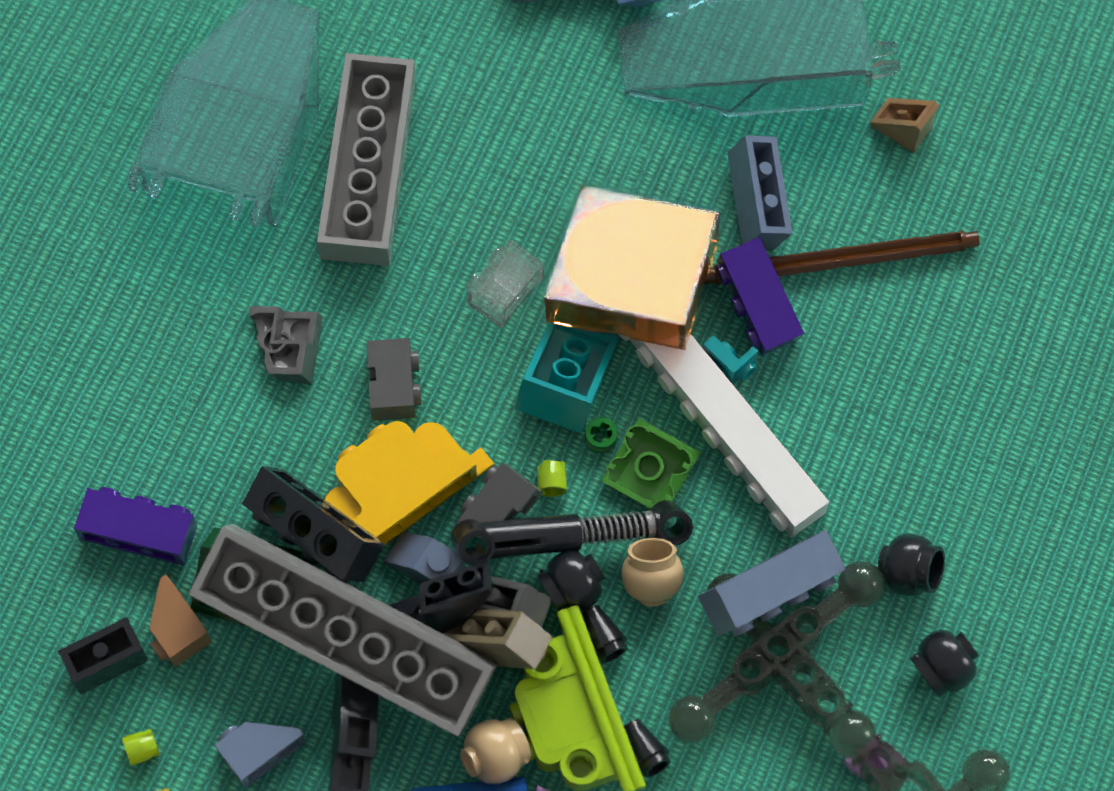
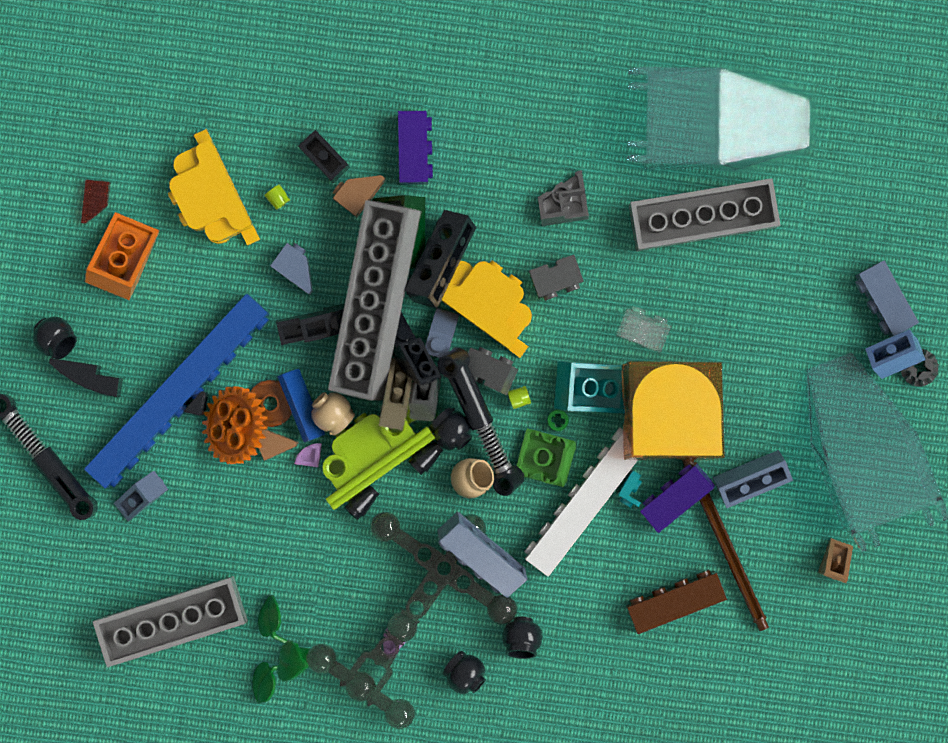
camera: 75 degrees right, 20 degrees up
none -> reddish brown brick [626,569,727,634]

